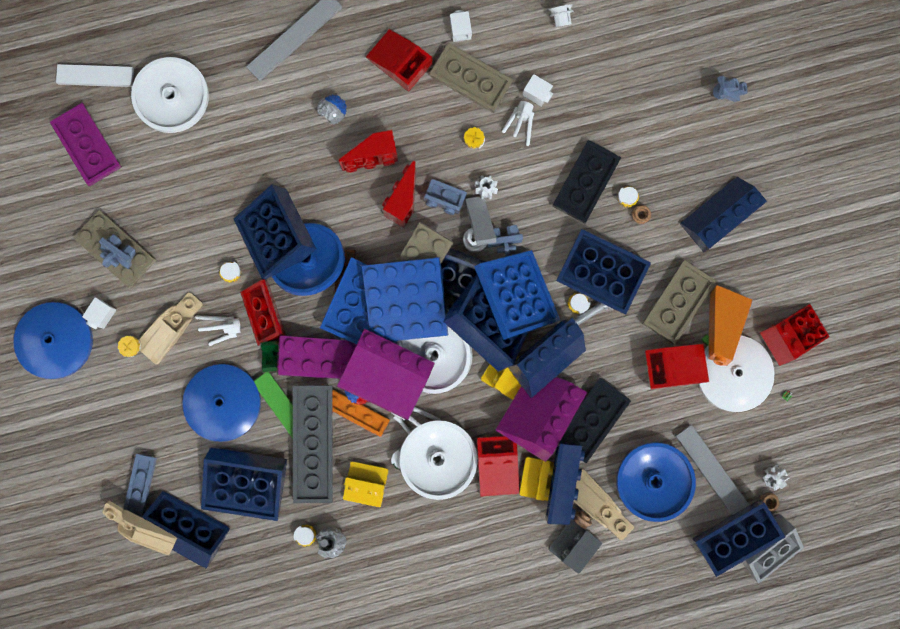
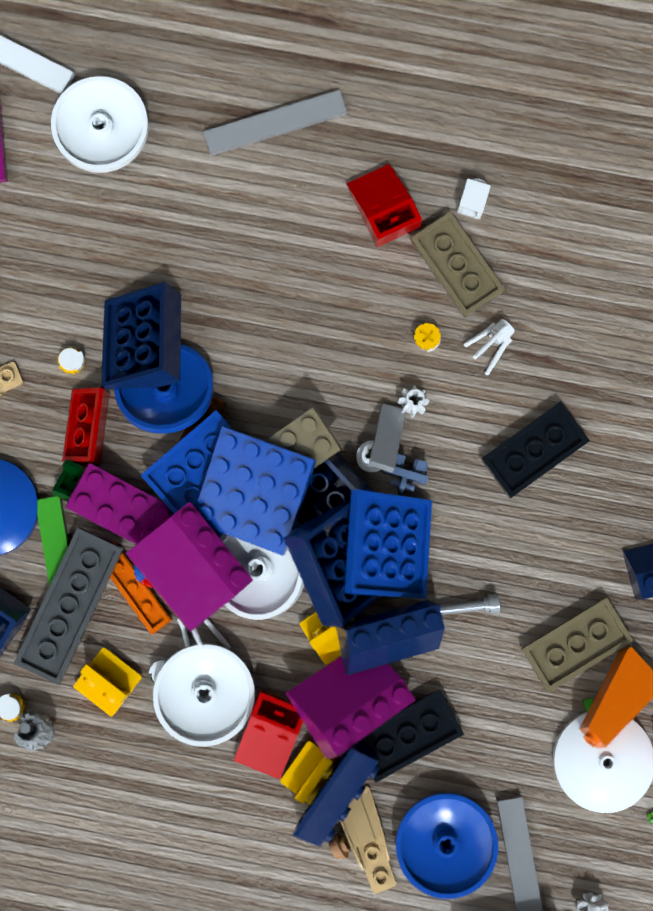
camera: 30 degrees right, 0 degrees up
white plant [195,315,241,346] -> none
light grey piece [317,95,347,125] -> none
red slope [339,130,398,173] -> none
red slope [382,161,416,228] -> none
sand blue bracket [423,179,467,215] -> none
white brick [523,74,553,107] -> none
white piece [549,4,574,27] -> none
dark grey bracket [549,520,602,574] -> none
dark blue slope [556,229,651,315] -> none
white piece [568,293,590,314] -> none
white piece [617,186,639,208] -> none
medium nougat plate [632,205,651,224] -> none
red slope [645,344,709,390] -> none

